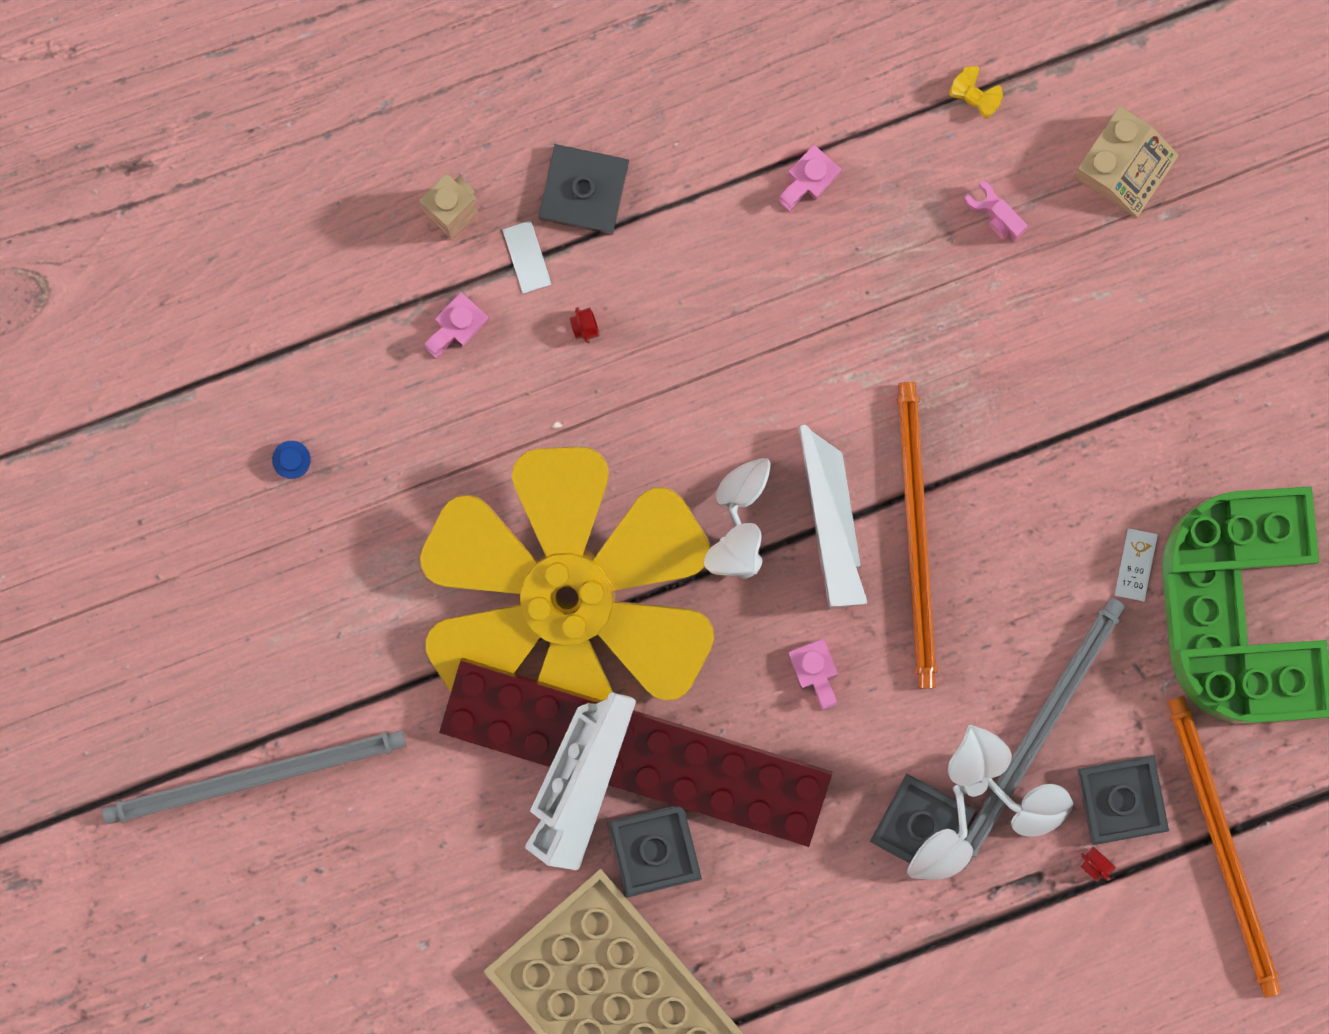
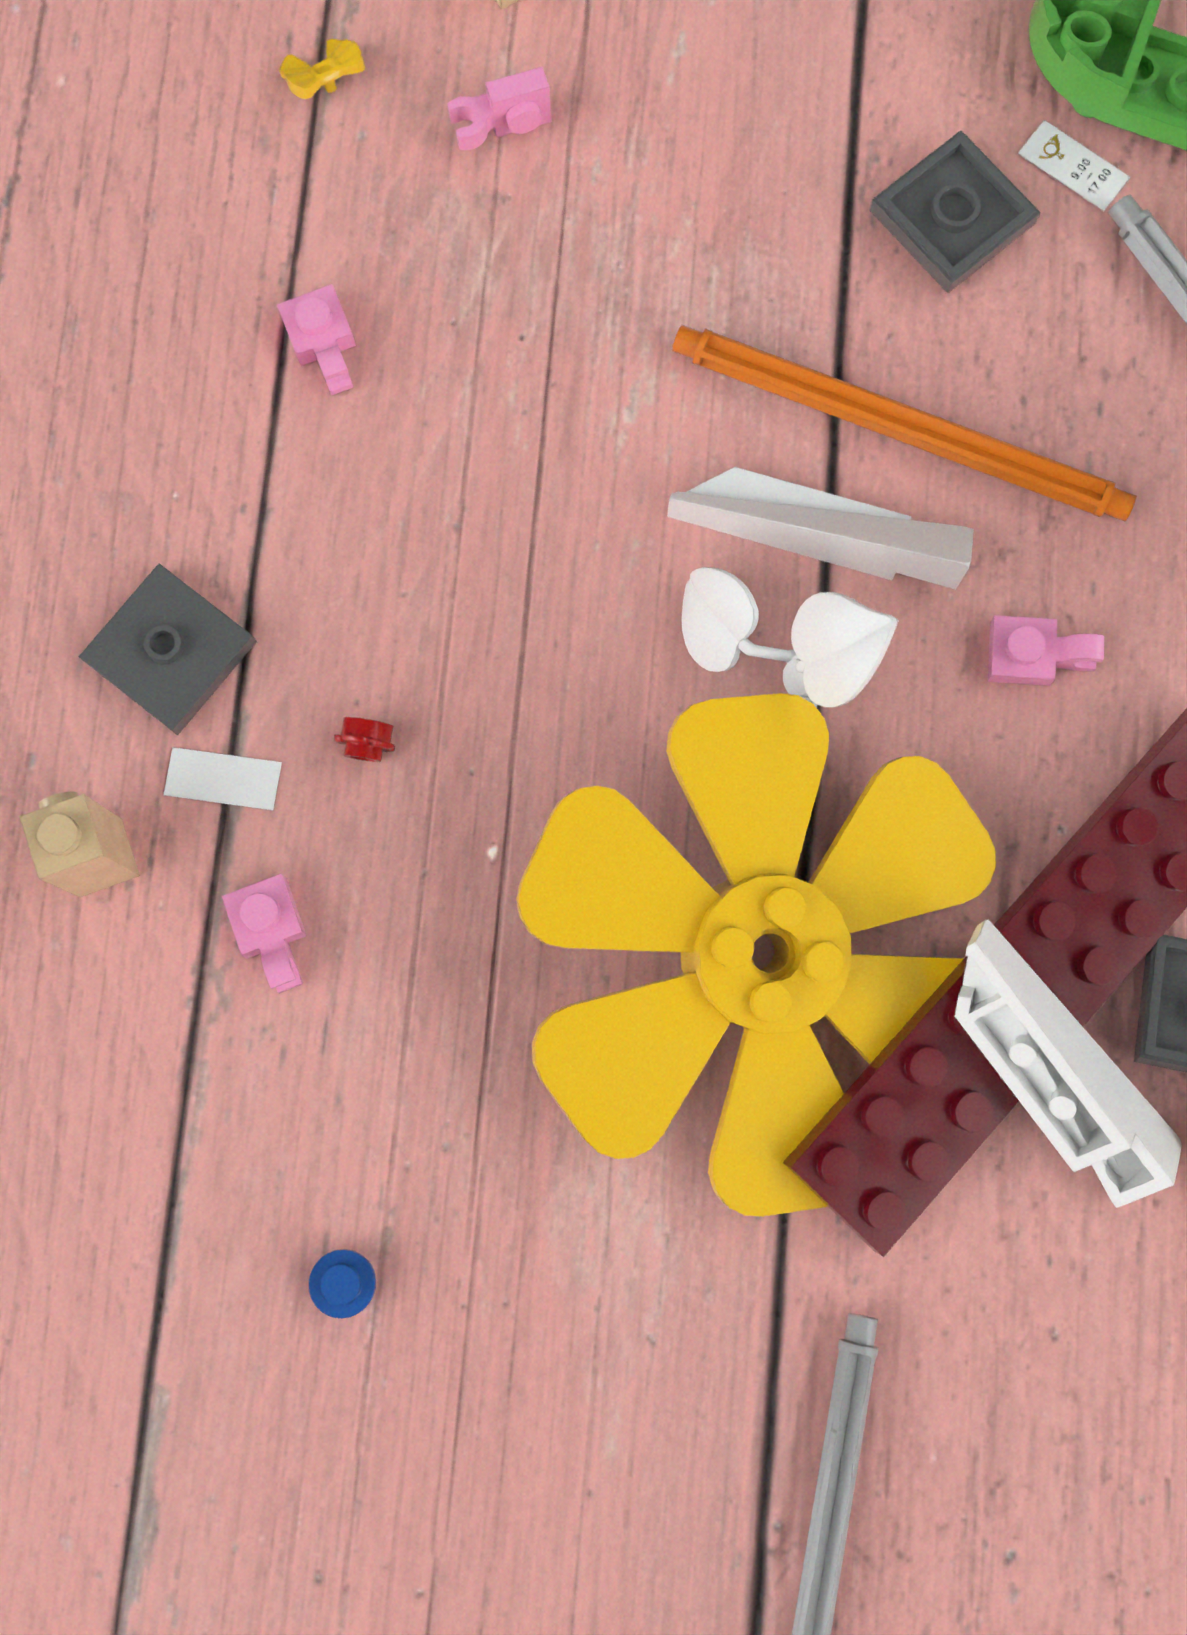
camera: 65 degrees left, 5 degrees down
none -> dark grey plate [869,130,1041,293]

